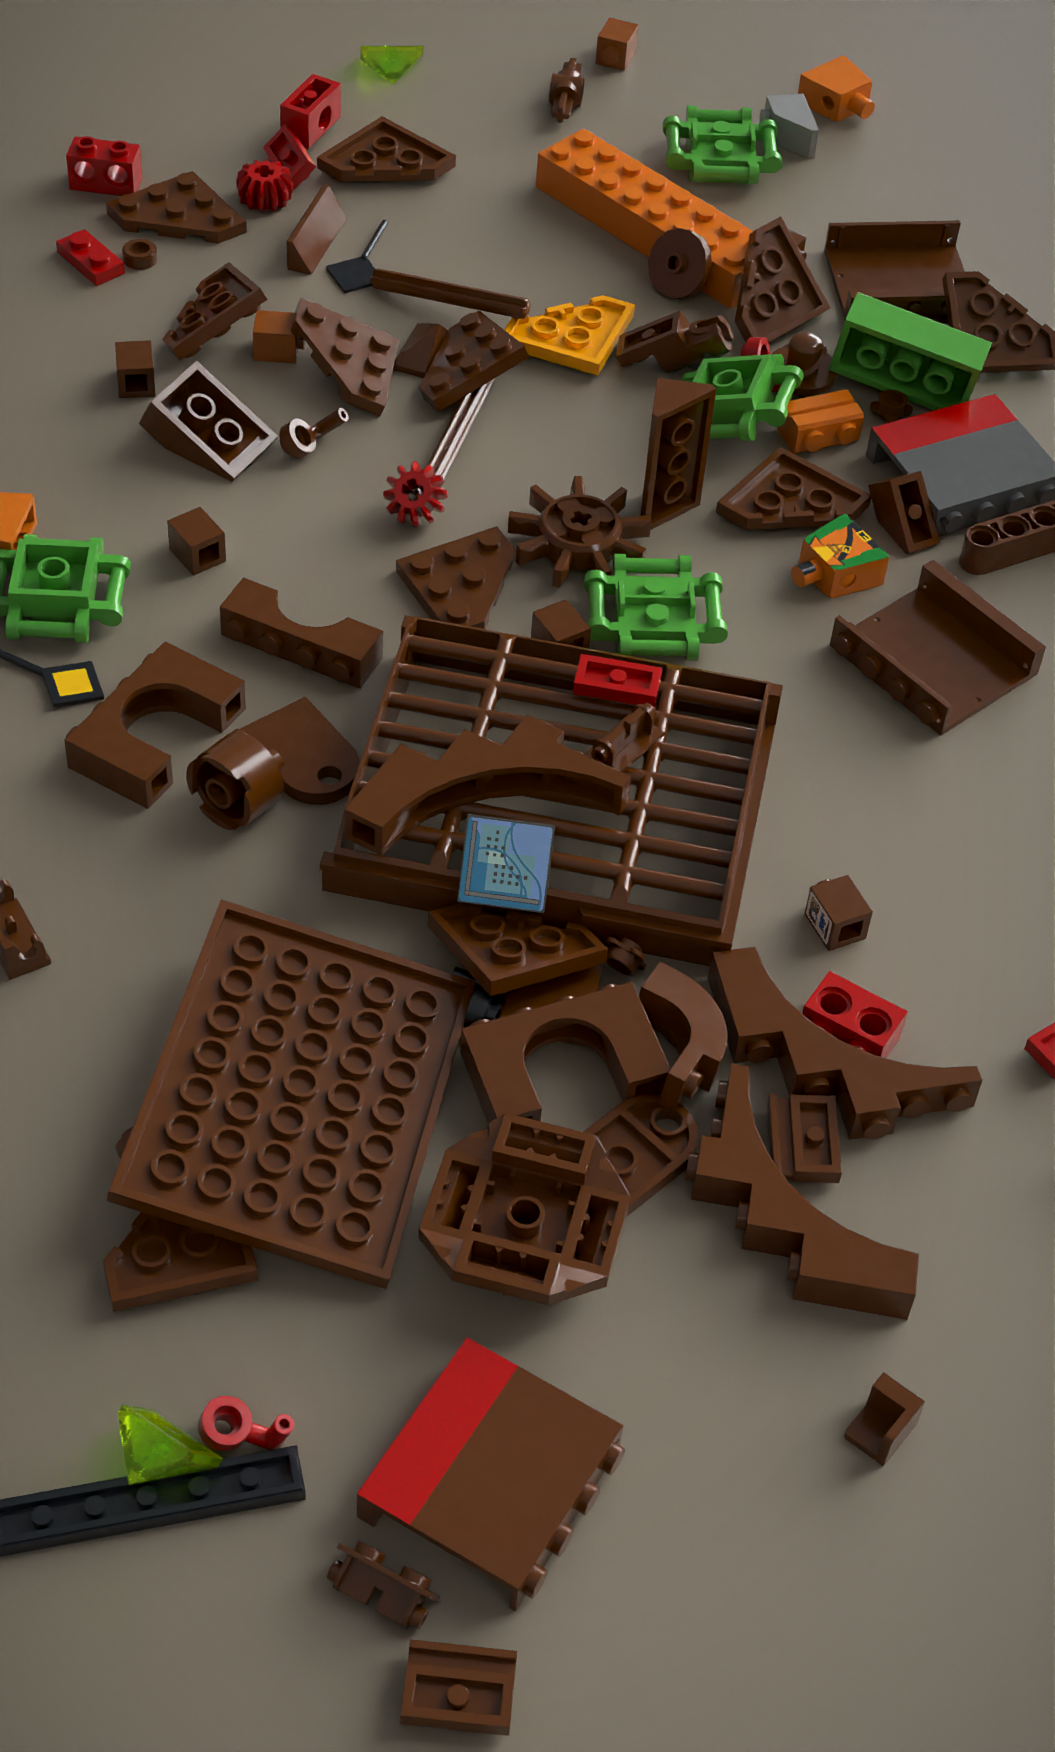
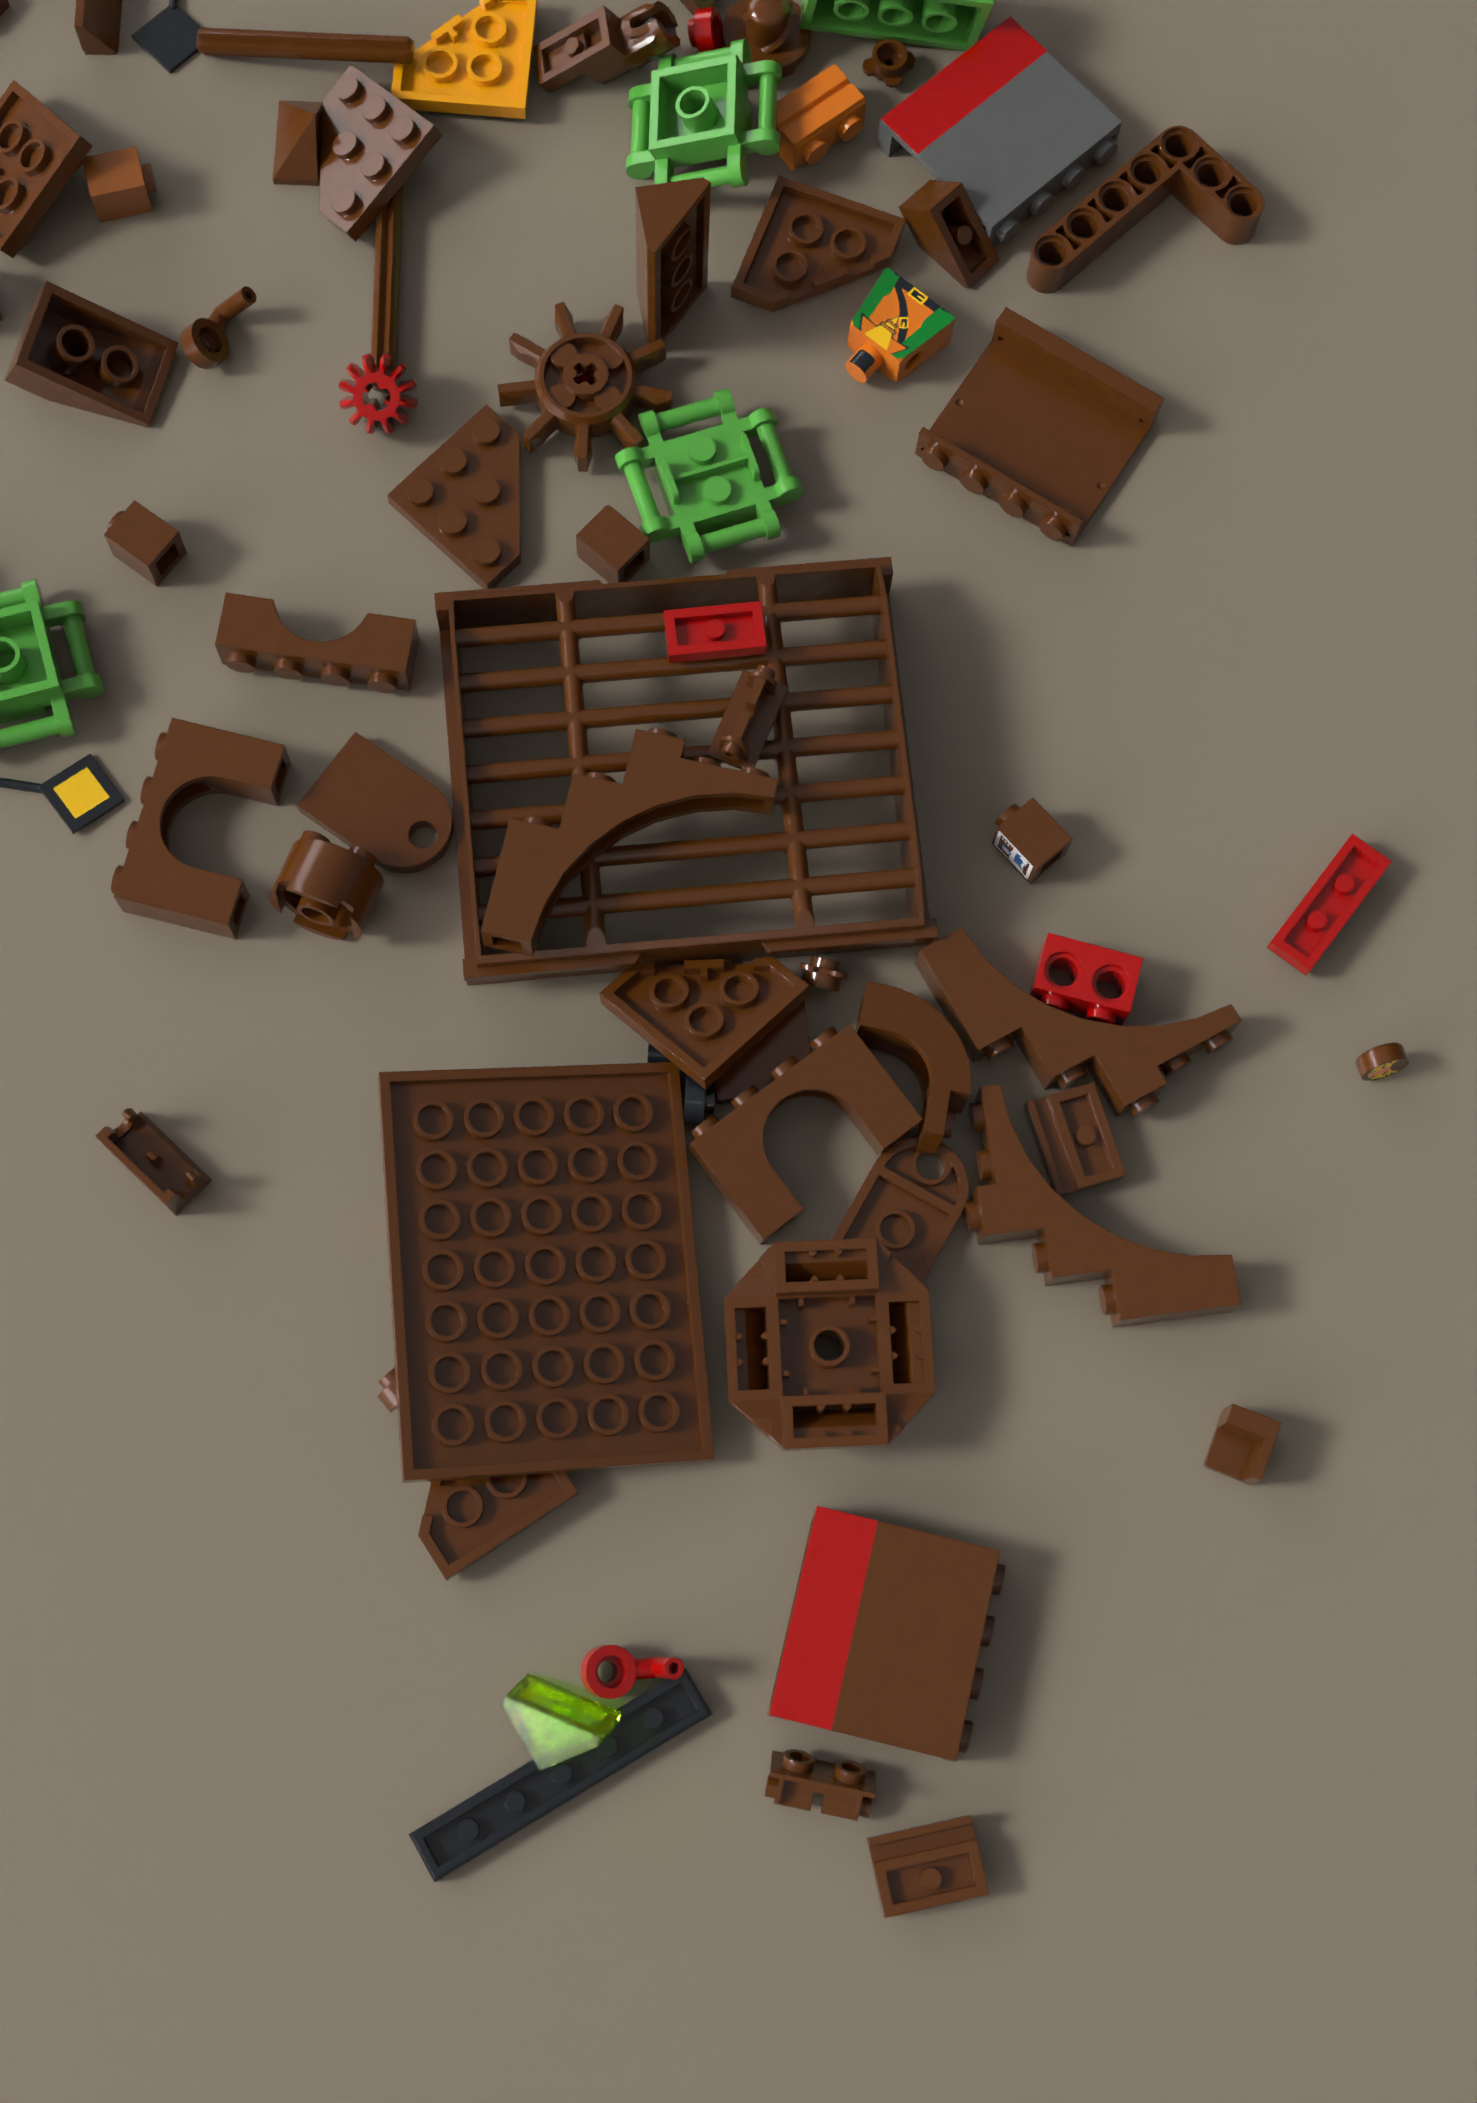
camera: 20 degrees left, 25 degrees up
reddish brown plate [291,298,399,416] -> none
piece [457,814,555,913] -> none

